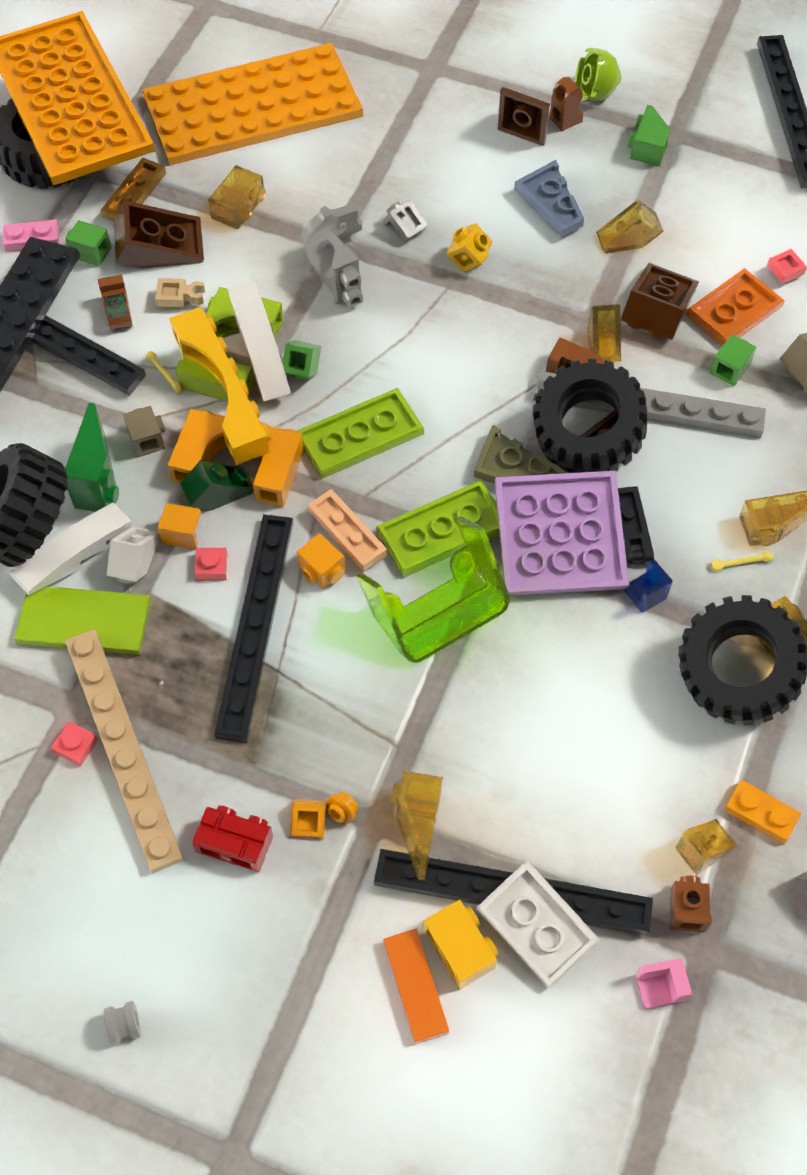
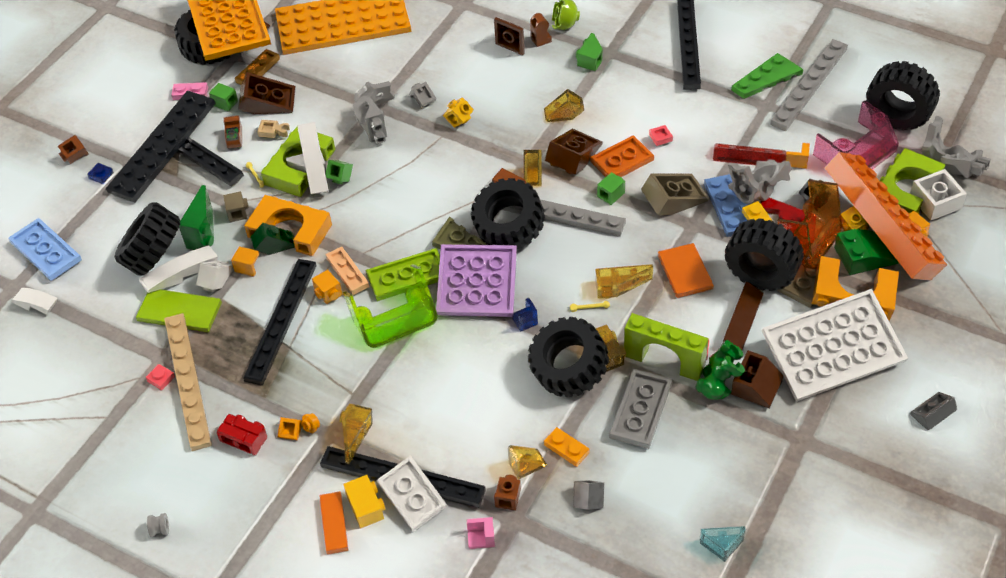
camera: 10 degrees right, 10 degrees down
yellow arch [169,307,271,465] -> none
coral plate [195,547,228,581] -> none
clear yellow brick [208,165,266,229] -> none
lime tile [296,387,424,479] -> none
sand blue wing [514,160,584,238] -> none
black plate [618,486,654,567] -> none

